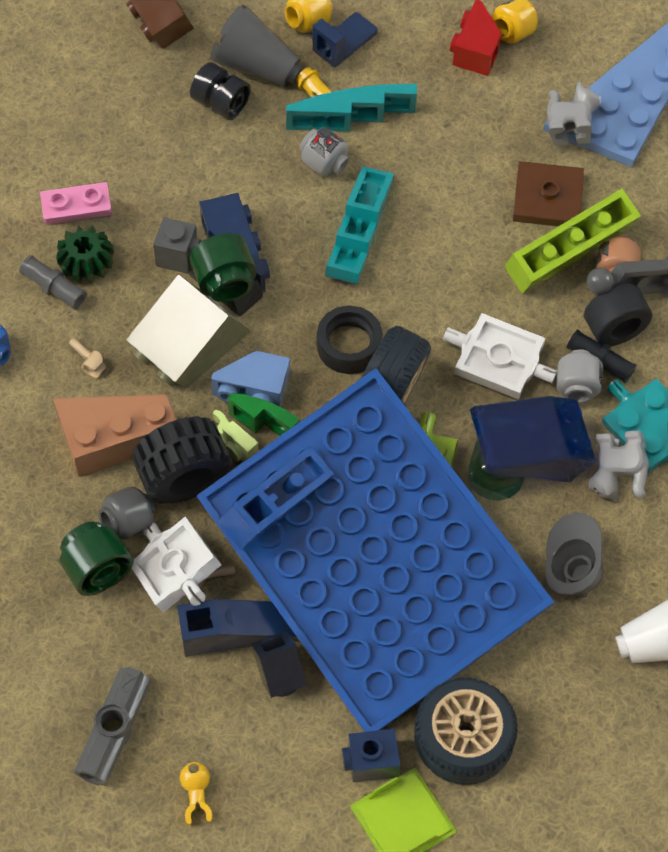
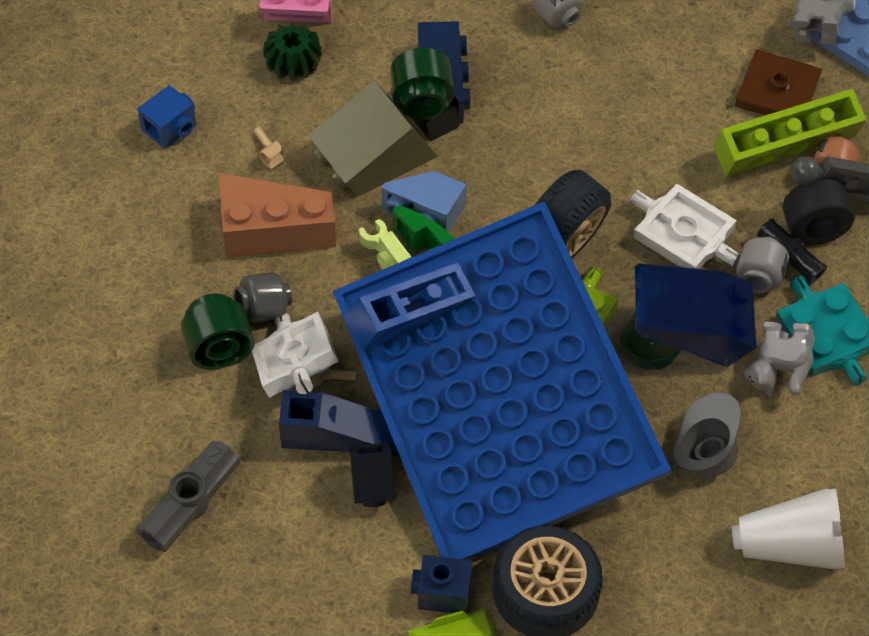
camera: 15 degrees right, 5 degrees down
dark grey pin [19,255,87,310] -> none
black tyre [132,416,233,504] -> none
dark grey brick [153,217,201,274] -> none
yellow arm [179,762,213,826] -> none
black tyre [317,305,383,374] -> none
teal slope [325,166,394,284] -> none

